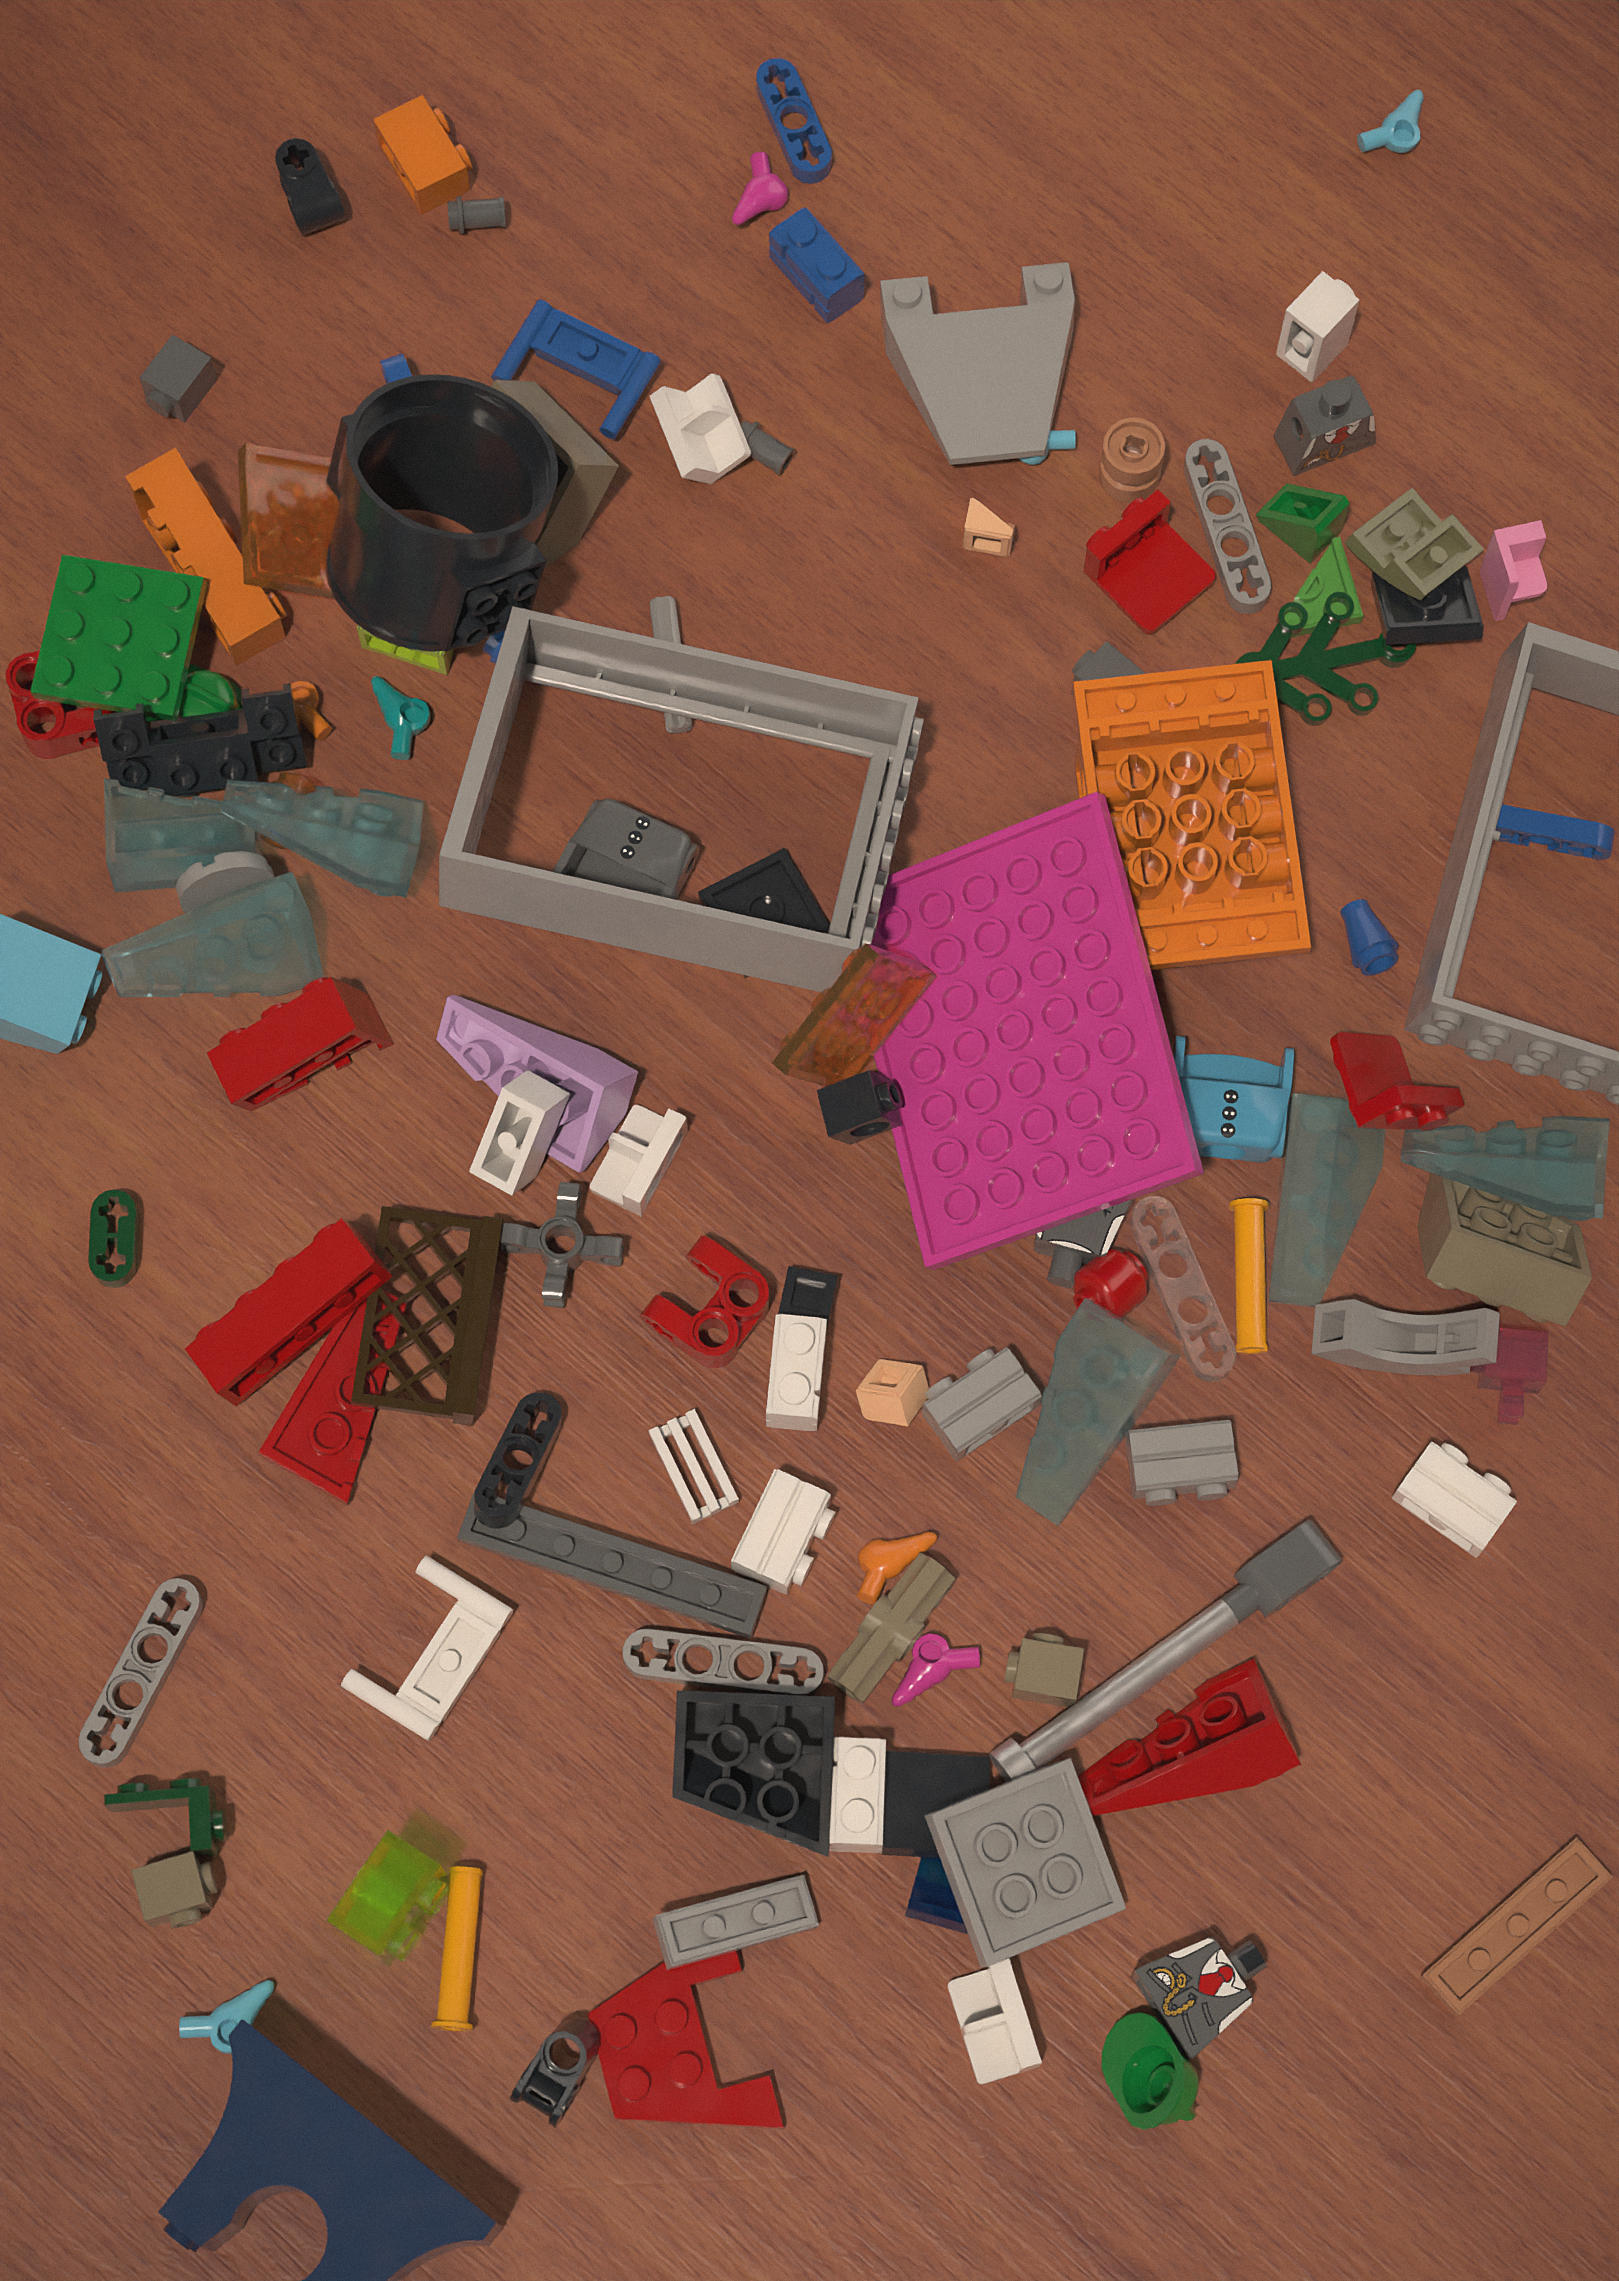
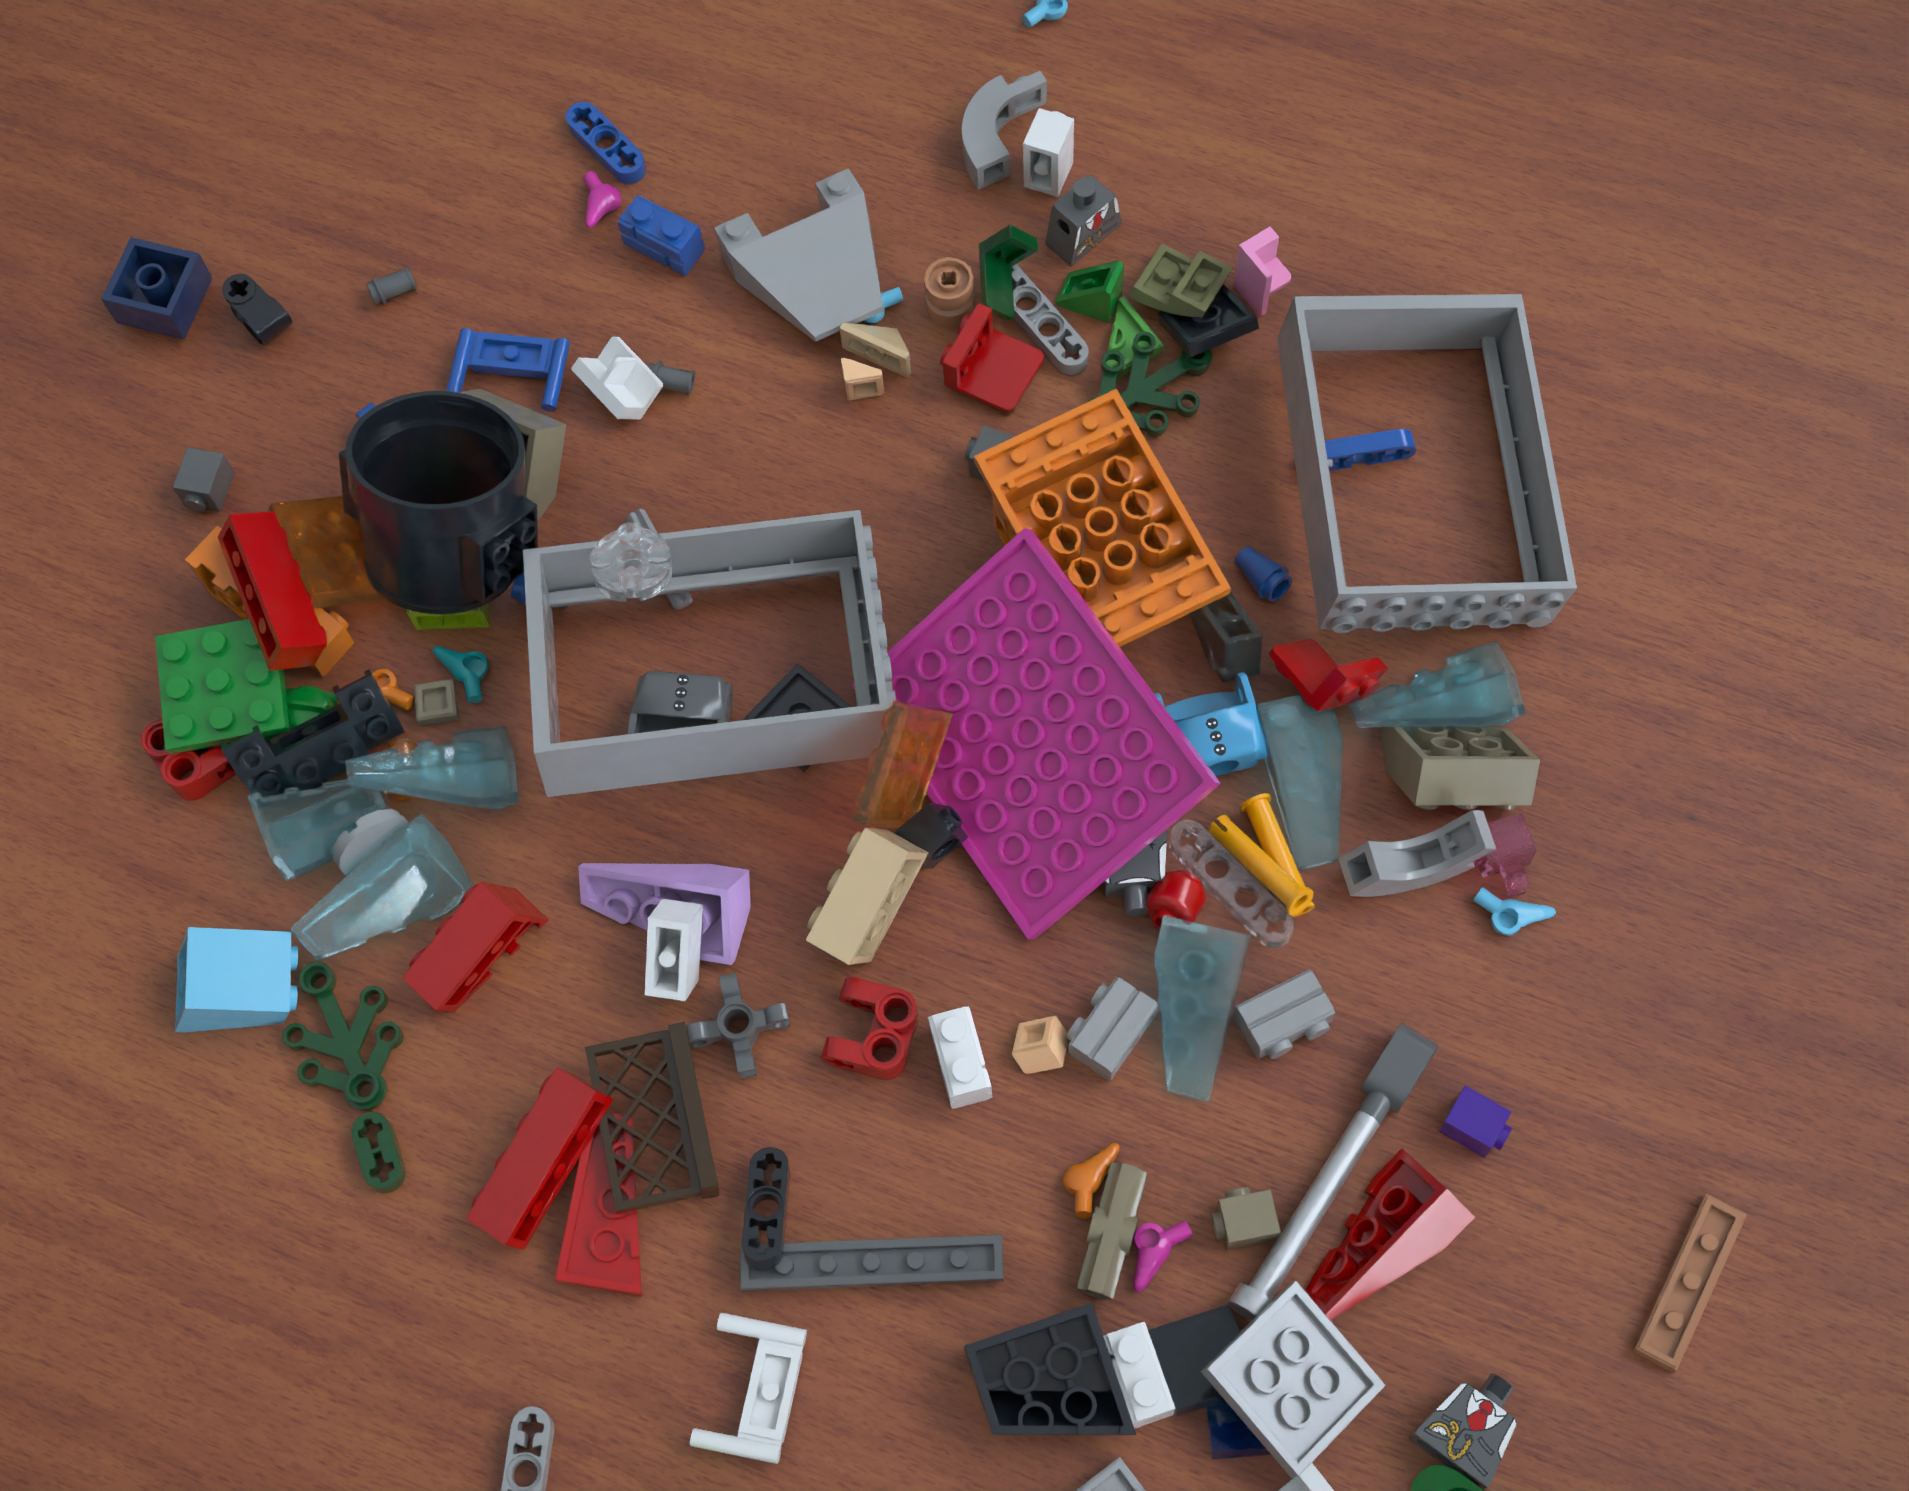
camera: 15 degrees left, 5 degrees down
orange brick [373,95,472,215] -> none
white panel [590,1105,688,1217] -> none
light grey beam [623,1629,824,1696] -> none
white tile [648,1409,739,1524] -> none
white brick [731,1469,836,1594] -> none
black plate [778,1266,838,1329] -> none
white brick [1391,1441,1517,1558] -> none
none -> dark blue brick [101,237,213,340]
none -> red brick [217,511,327,671]
none -> dark green plant [282,962,404,1111]
none -> dark tan tile [414,679,459,726]
none -> clear plate [589,522,673,602]
none -> tan brick [806,828,928,965]
none -> tan slope [839,322,911,378]
none -> light grey arch [962,71,1047,190]
none -> dark green bracket [979,225,1038,321]
none -> clear smoke slope [1189,591,1263,682]
none -> light orange pin [1208,815,1314,916]
none -> dark purple brick [1439,1085,1512,1158]
none -> medium azure animal [1473,887,1556,935]

